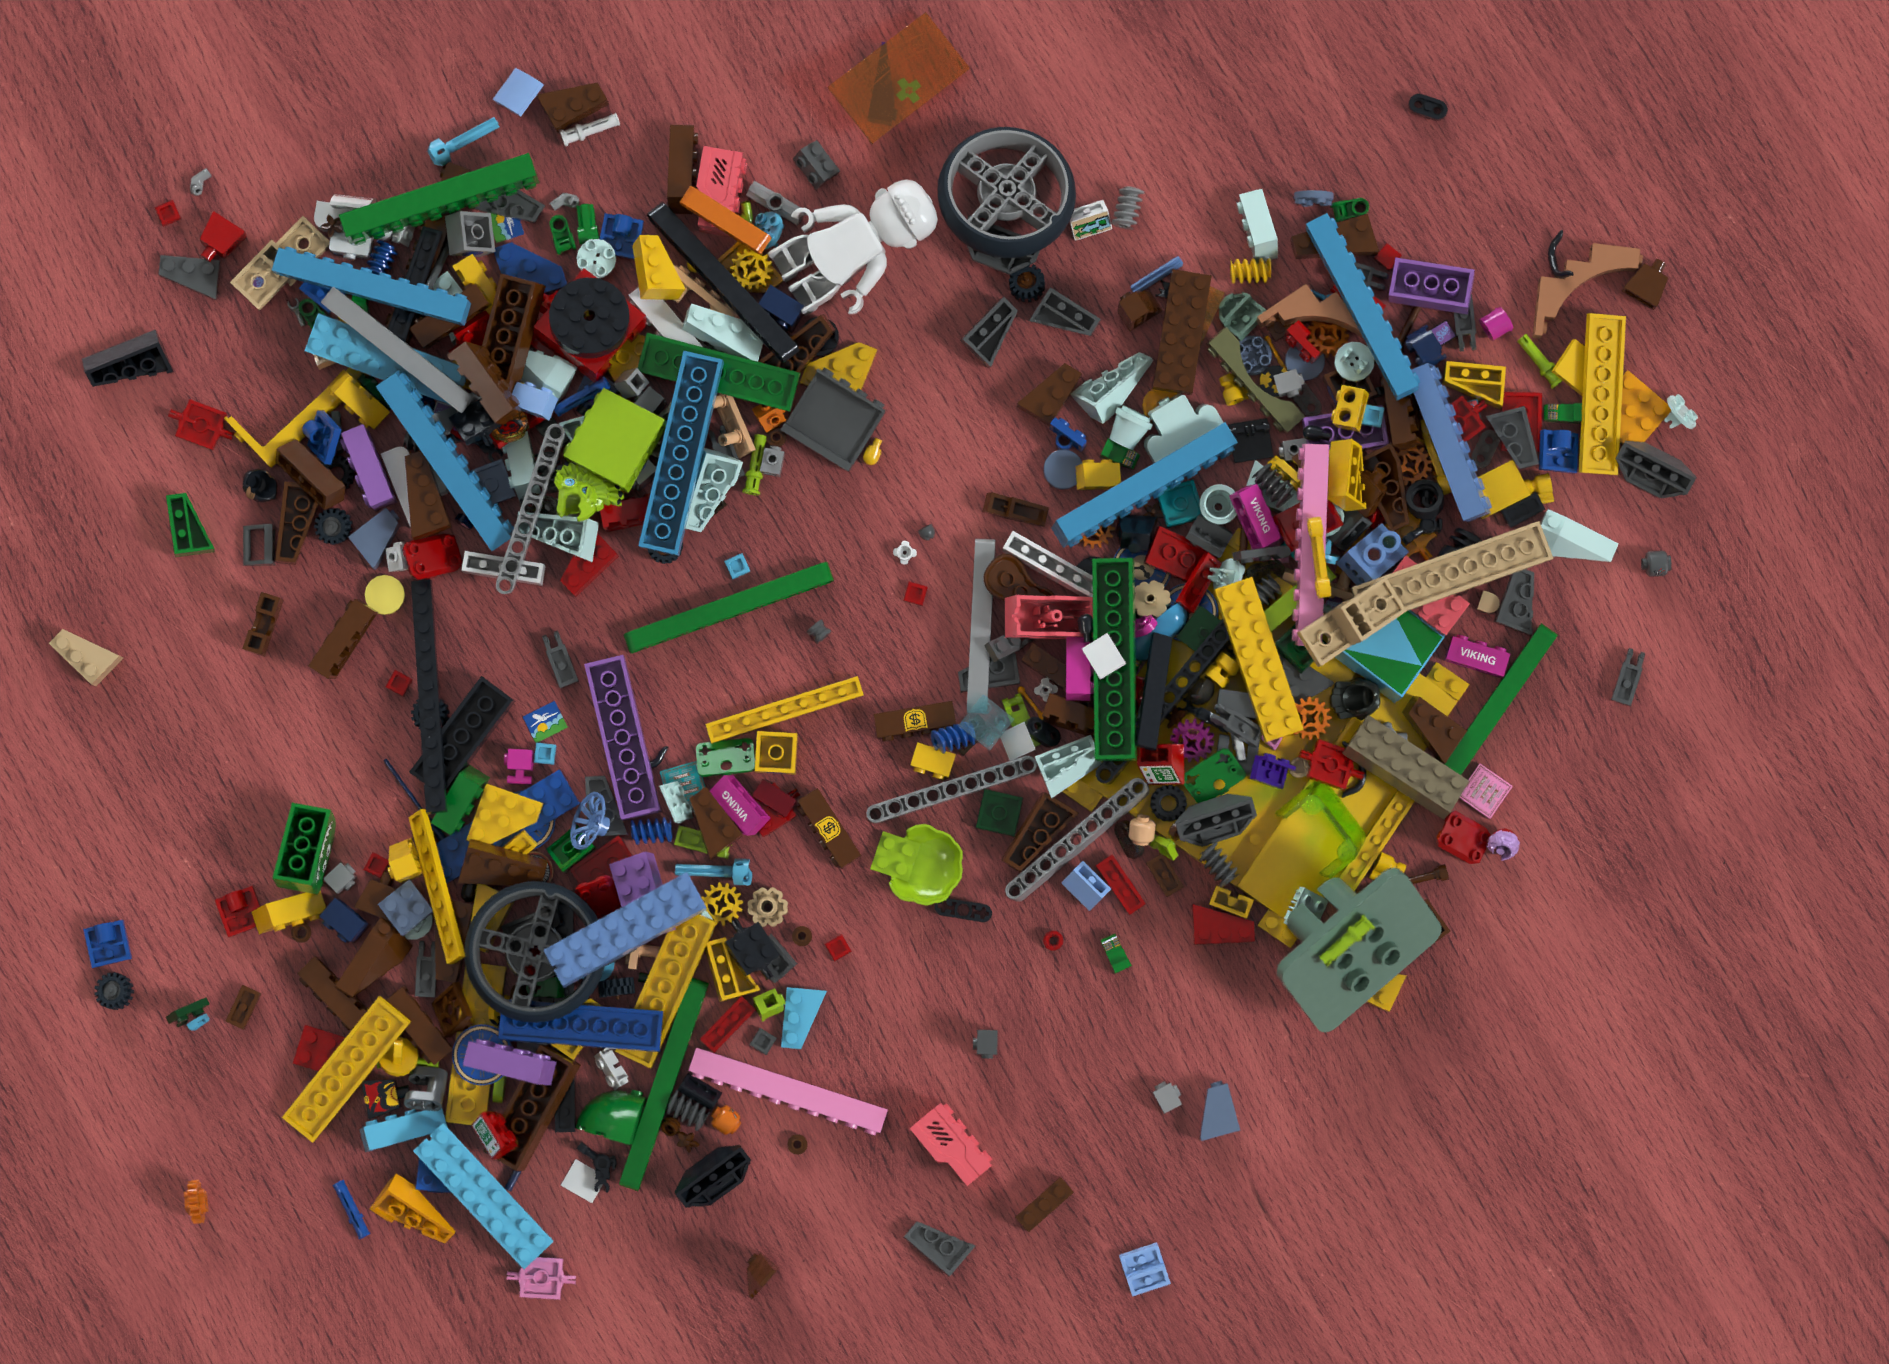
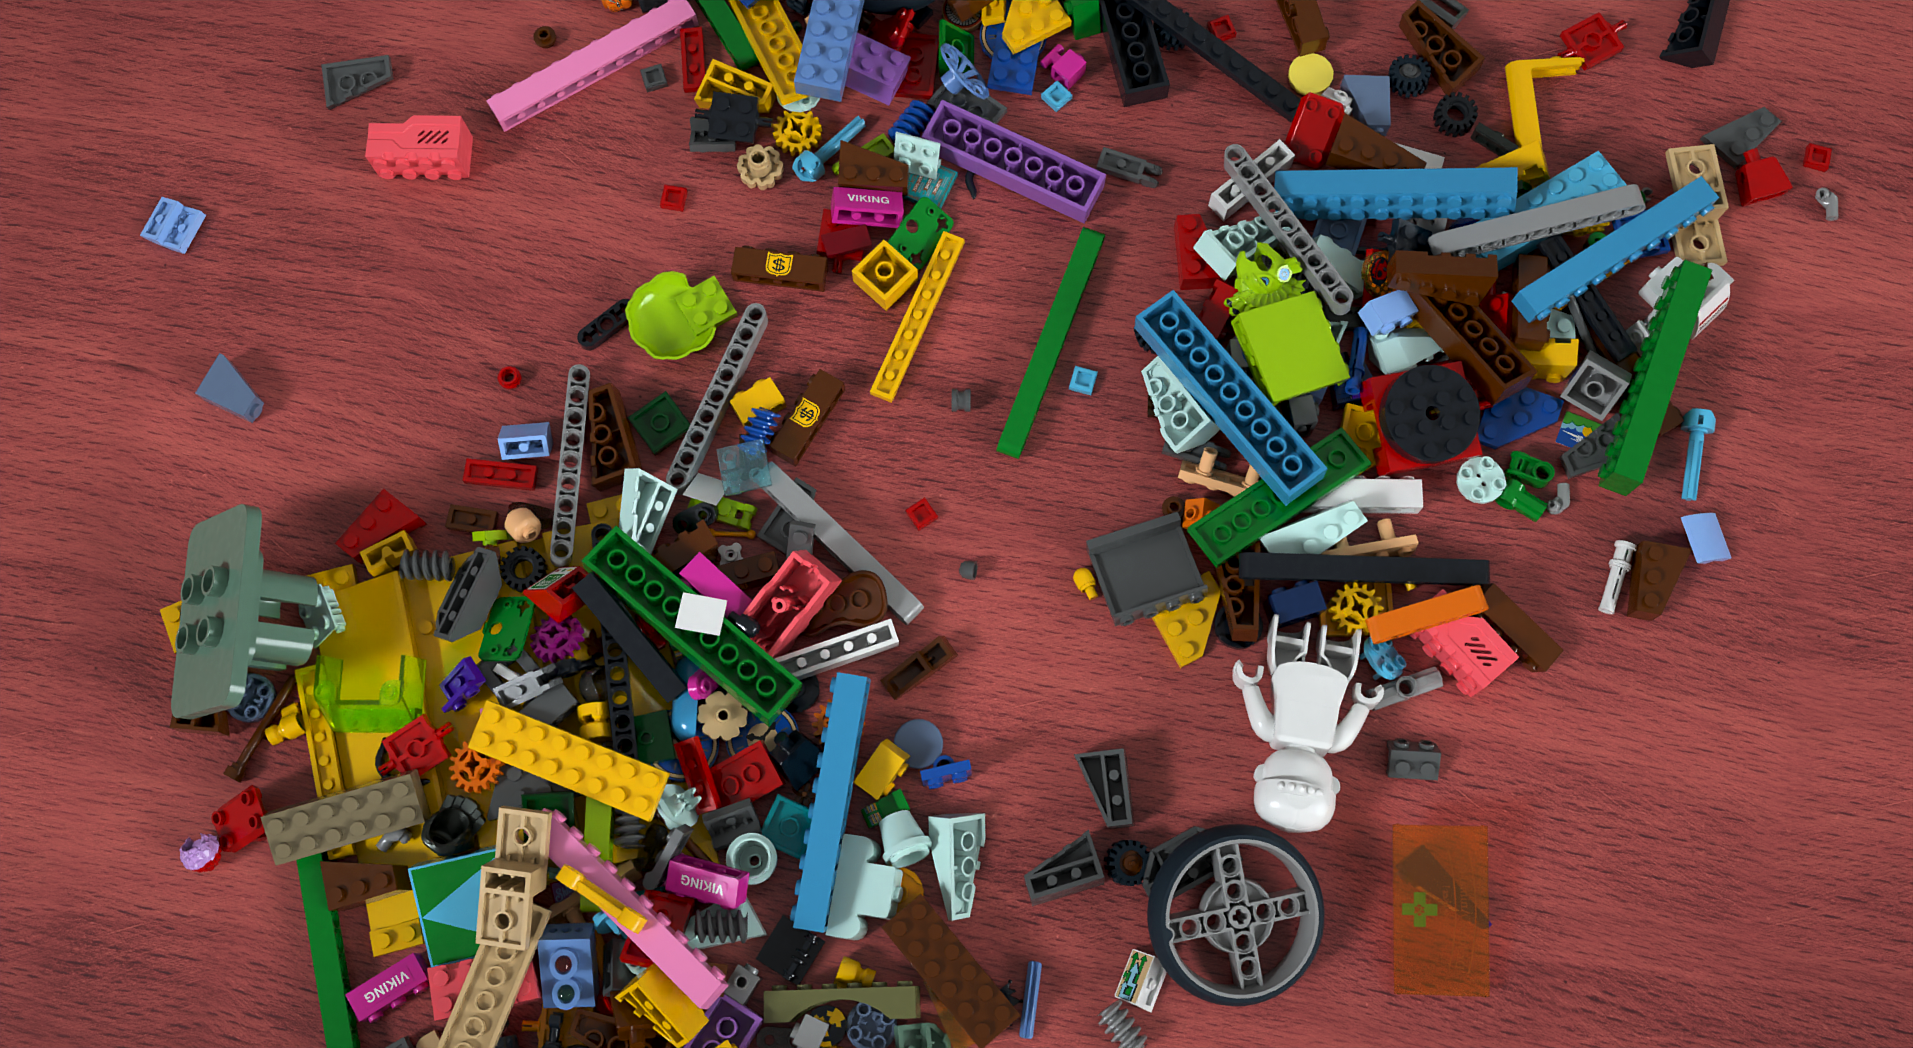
camera: 130 degrees right, 10 degrees down
black hair [242,469,277,502] -> none
reddish brown brick [276,439,345,510] -> none
blue plate [302,410,342,465] -> none
medium lavender brick [340,424,398,511] -> none
blue piece [364,240,398,275] -> none
sticker [523,701,568,743] -> none
blue plate [600,213,644,260] -> none
light grey brick [613,368,649,399] -> none
yellow wedge [632,235,685,300] -> none
lime arm [740,201,753,223] -> none
lime pin [742,434,767,496] -> none
lime brick [753,988,786,1022] -> none
light grey brick [760,446,785,477] -> none
medium azure wing [781,987,827,1049] -> none
reddish brown plate [792,926,812,946] -> none
white plate [893,541,917,565] -> none
dark grey brick [973,1030,998,1059] -> none
reddish brown arch [1015,1177,1074,1233] -> none
reddish brown wedge [1017,363,1082,427] -> none
green leg [1100,933,1132,974] -> none
reddish brown wedge [1117,291,1163,331] -> none
light grey brick [1152,1081,1182,1114] -> none
yellow hinge [1267,455,1301,491] -> none
tan tile [1289,757,1309,778] -> none
black cylinder [1303,425,1331,443] -> none
lime pin [1319,914,1375,967] -> none
bright pink tile [1459,764,1513,819] -> none

